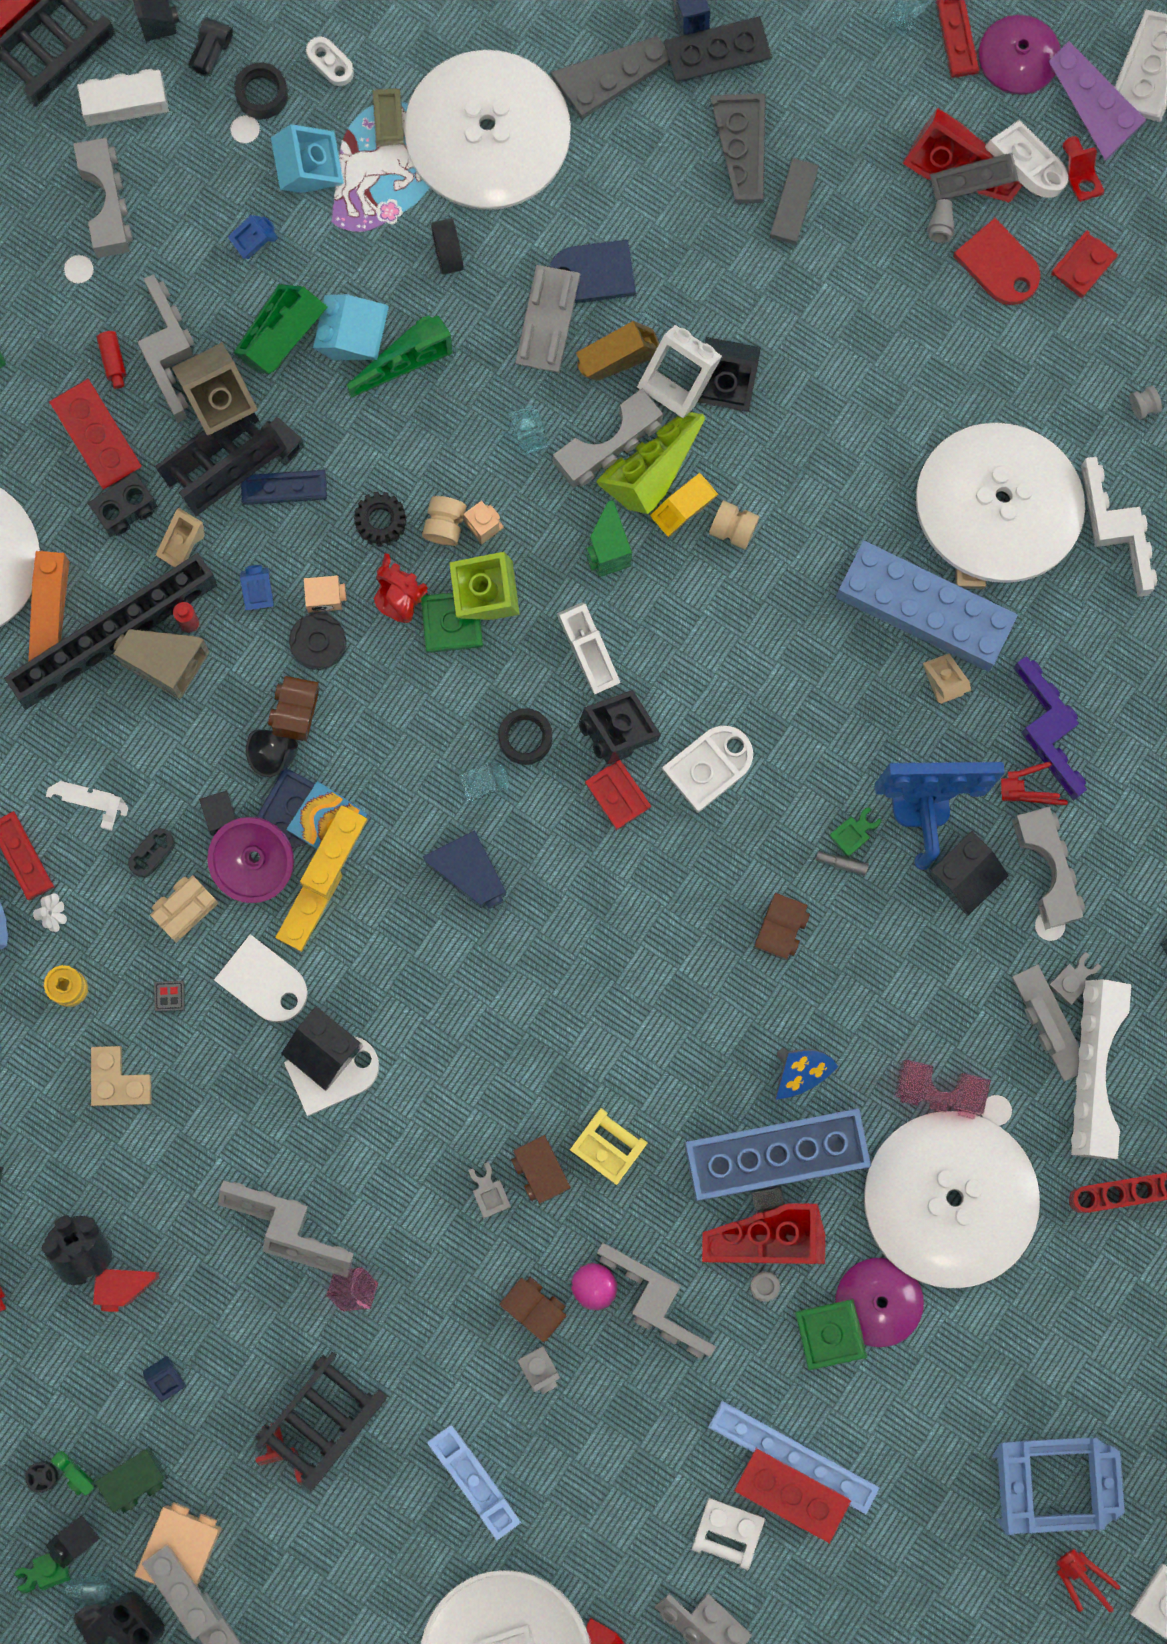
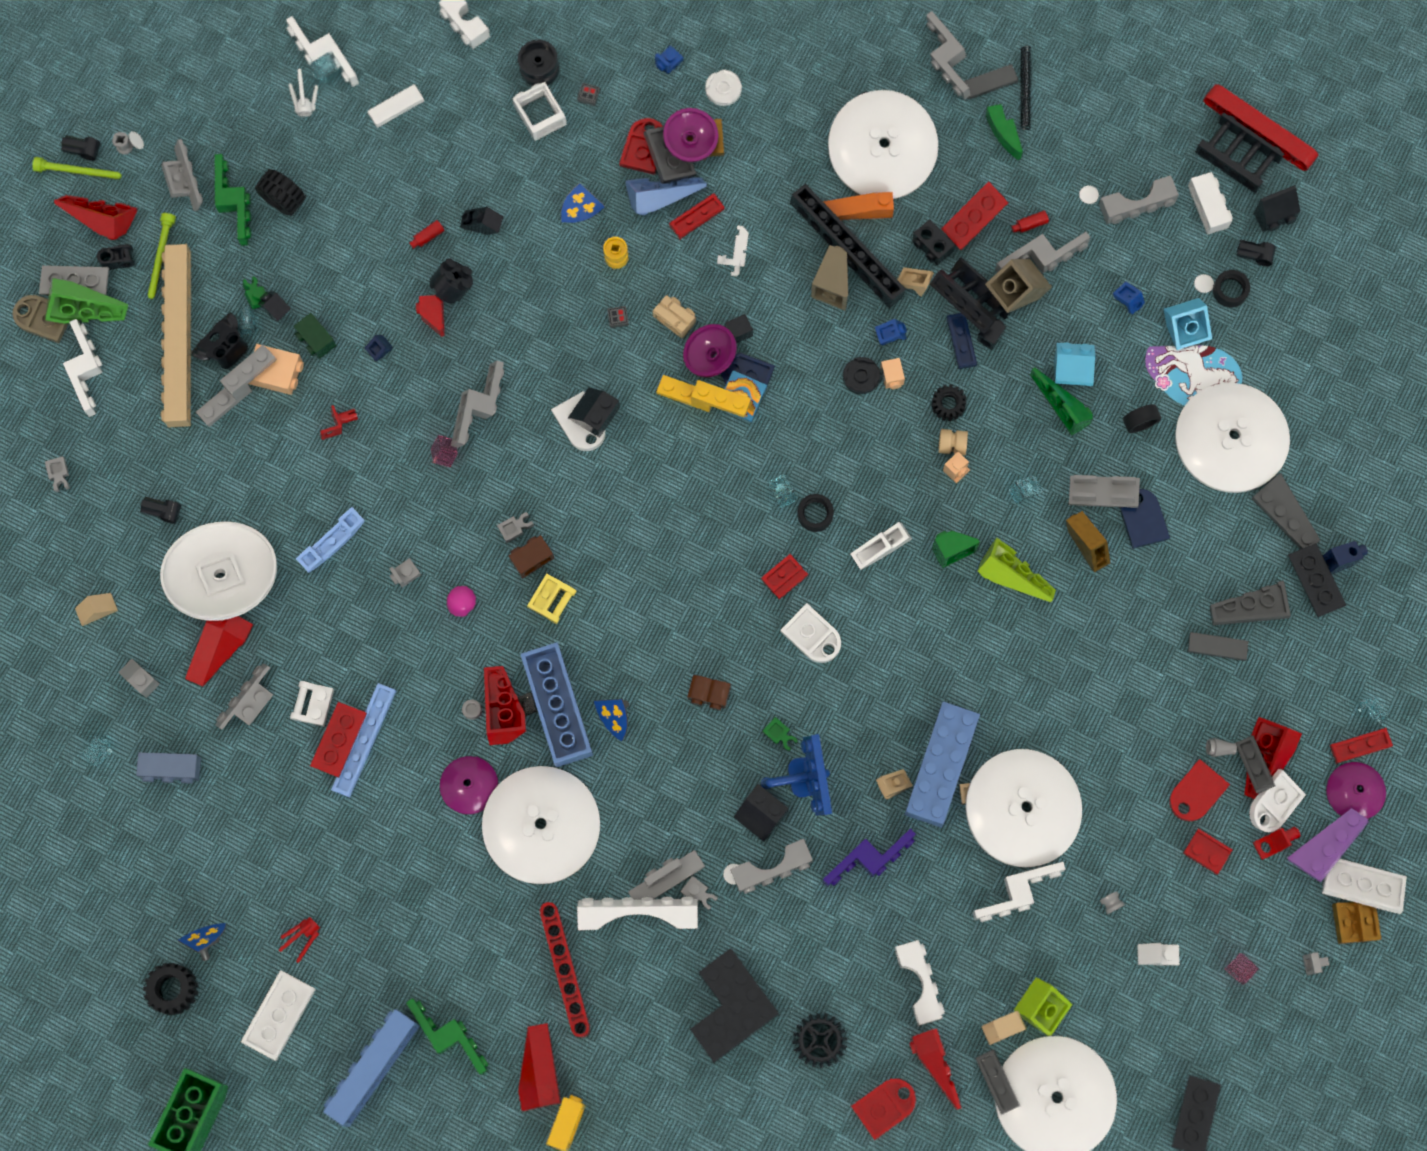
camera: 90 degrees right, 5 degrees down
black wheel [25,1461,59,1493] -> none
white plant [33,893,67,932] -> none
green plate [51,1451,97,1496] -> none
tan plate [91,1046,151,1106] -> none
black beam [128,828,175,878] -> none
red cylinder [173,602,199,633] -> none
white tile [214,934,308,1022] -> none
green wedge [233,284,328,375] -> none
black helmet [246,729,298,777] -> none
black fence [254,1351,388,1495] -> none
reddish brown brick [268,676,319,742] -> none
white plate [306,37,354,86] -> none
olive tile [373,88,404,146] -> none
red hair [373,553,428,623] -> none
green tile [421,592,483,653] -> none
dark blue slope [423,830,506,909] -> none
lime slope [449,552,520,620] -> none
reddish brown brick [499,1277,567,1343] -> none
light grey arch [553,388,663,489] -> none
black plate [579,690,661,765] -> none
light grey bracket [597,1243,716,1359] -> none
white window [637,325,722,418] -> none
yellow slope [650,473,718,537] -> none
black slope [697,337,761,412] -> none
tan wheel [709,500,760,550] -> none
green tile [795,1299,867,1370] -> none
flat silver pin [816,851,869,876] -> none
clear pink arch [894,1059,991,1119] -> none
white sticker [981,1095,1012,1126] -> none
medium blue wedge [992,1438,1125,1535] -> none
red plant [1001,762,1068,805] -> none

